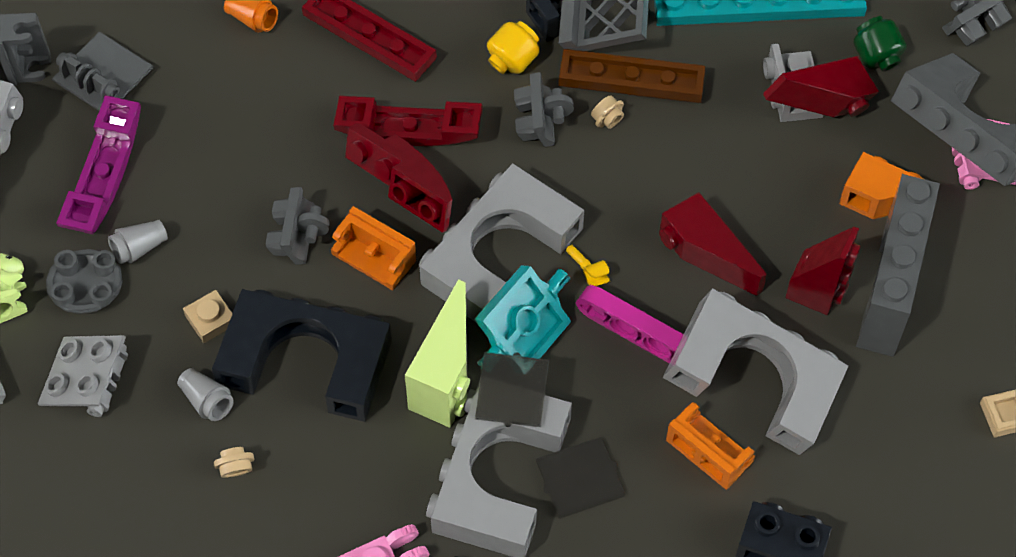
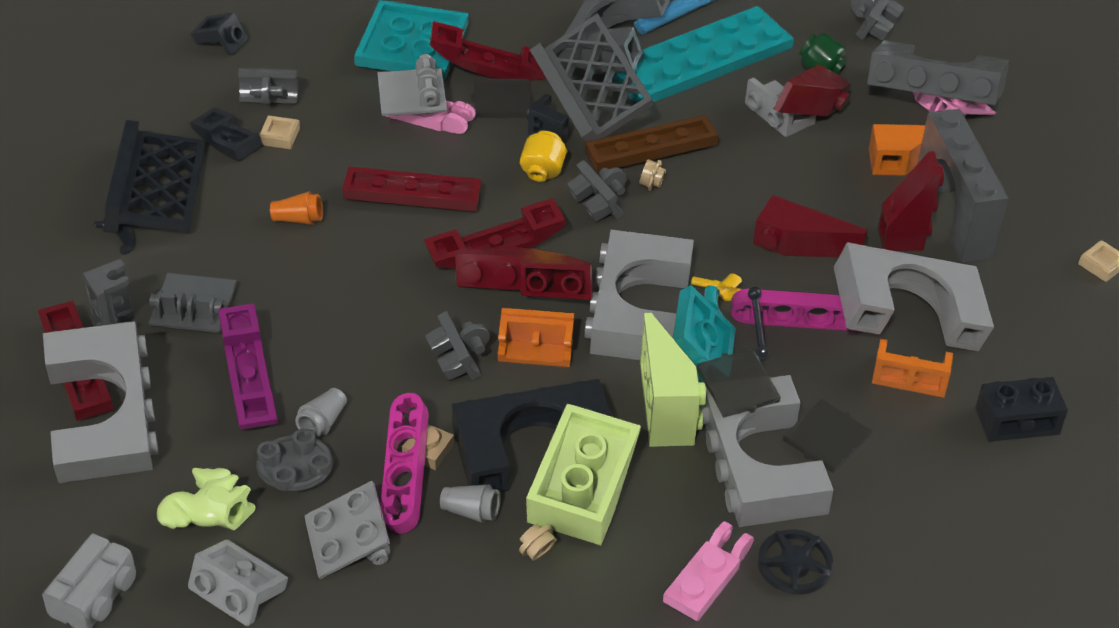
camera: 30 degrees left, 15 degrees down
none -> dark pink beam [380,393,429,534]
none -> yellowish green slope [526,404,641,545]
none -> black hinge [748,287,770,361]

